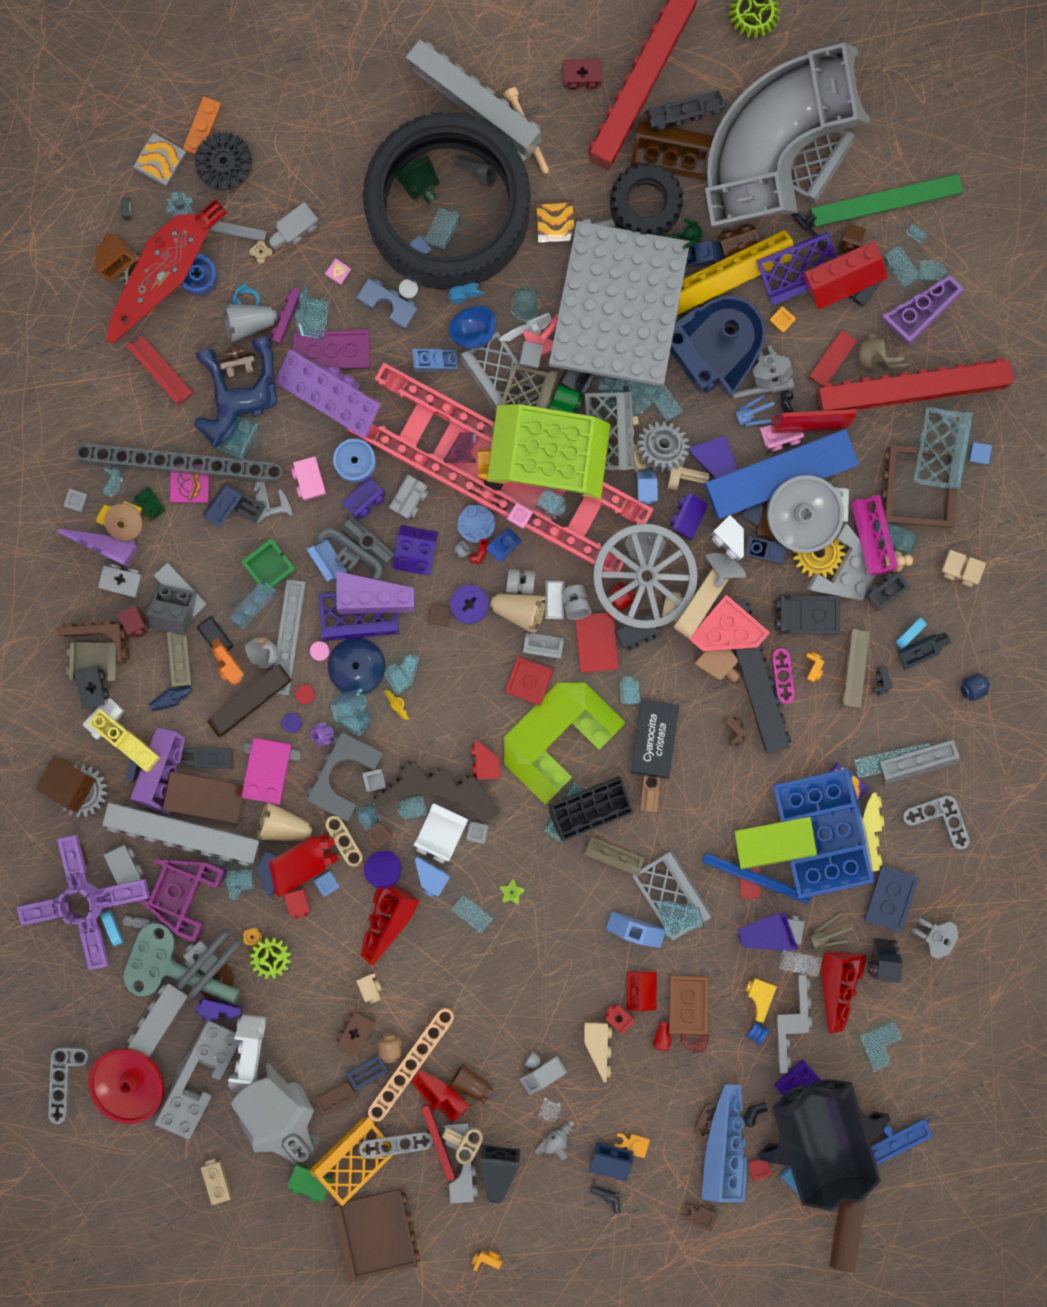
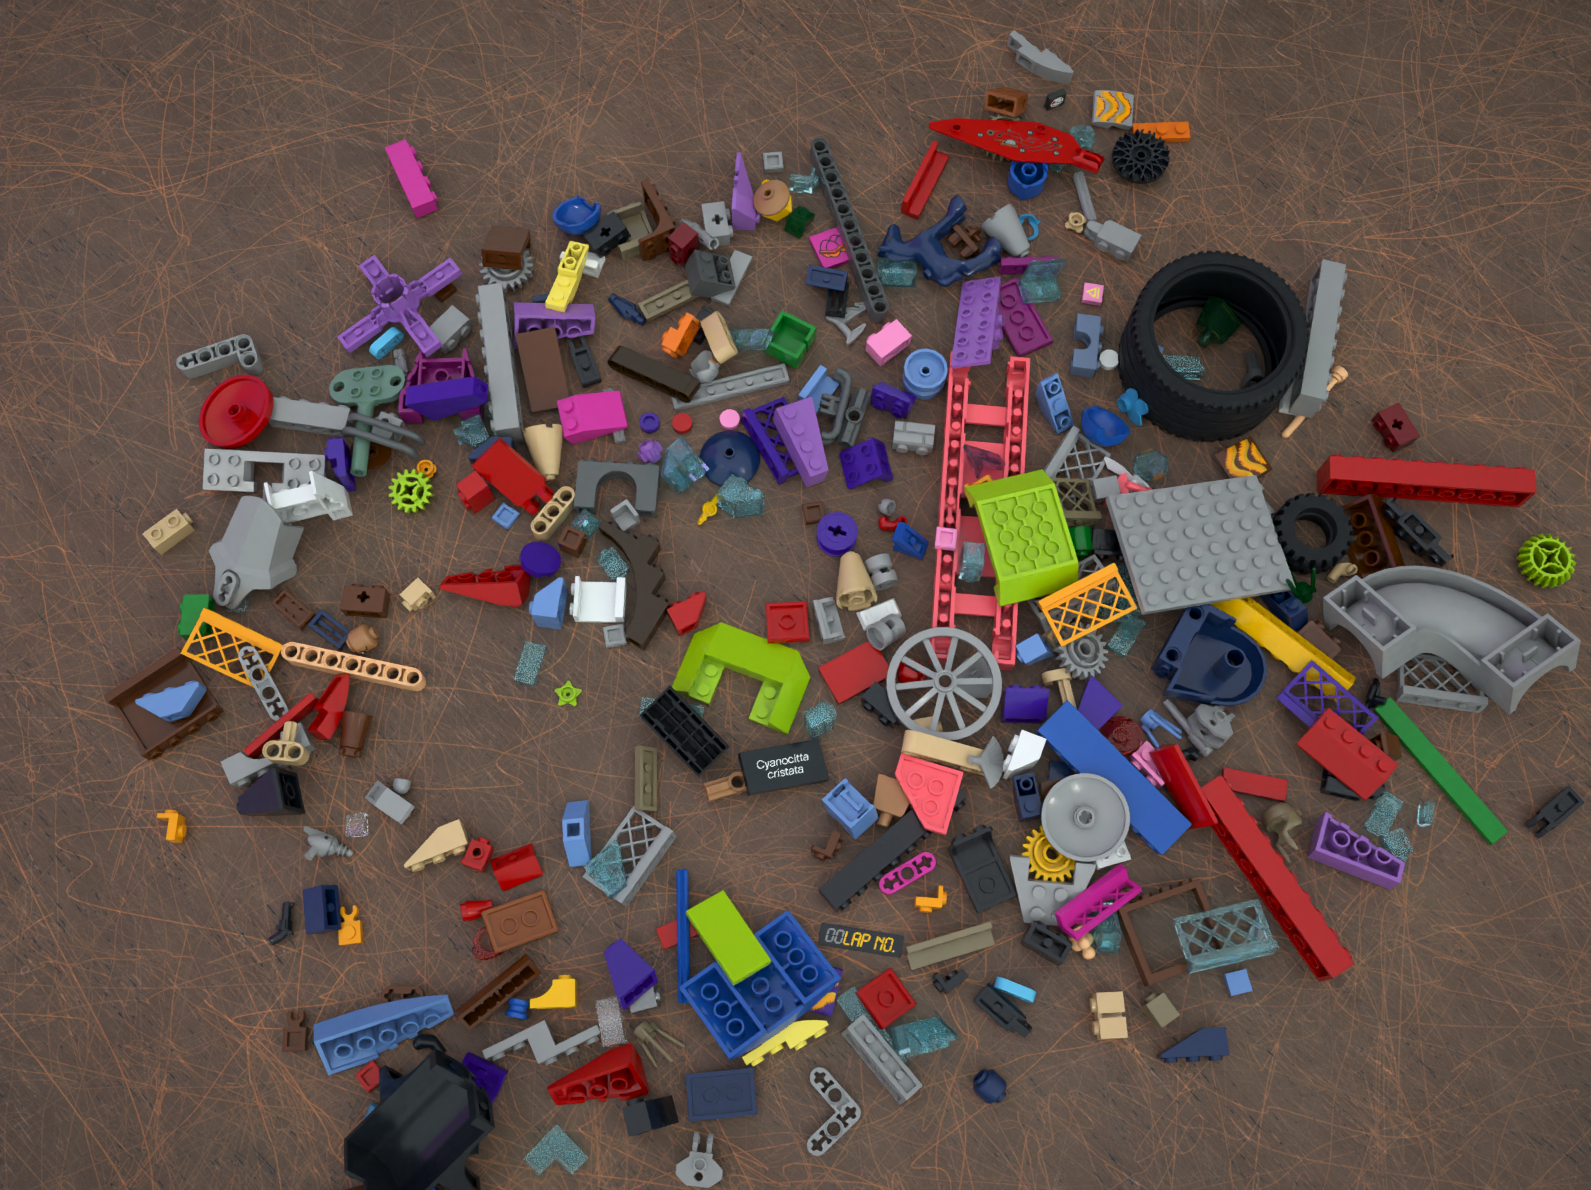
camera: 70 degrees right, 15 degrees down
medium blue dish [457,505,495,543] -> none
light orange plate [769,306,796,334] -> none
none -> medium blue slope [135,681,207,722]
none -> dark purple slope [405,376,489,421]
none -> reddish brown brick [454,954,541,1032]
none -> blue cylinder [552,195,601,236]
none -> light grey pin [679,218,719,250]
none -> tan beam [700,310,738,364]
none -> black sticker [819,923,904,958]
none -> medium blue piece [822,778,879,840]
none -> red tile [855,968,917,1031]
none -> clear light blue slope [890,1016,959,1058]
none -> light grey slope [1007,30,1074,84]
none -> light orange fence [1037,563,1137,647]
none -> clear red tile [1100,716,1143,756]
none -> dark tan brick [1141,992,1180,1029]
none -> dark blue slope [1156,1027,1229,1063]
none -> tan arm [1326,563,1358,584]
none -> black hinge [1525,786,1585,838]

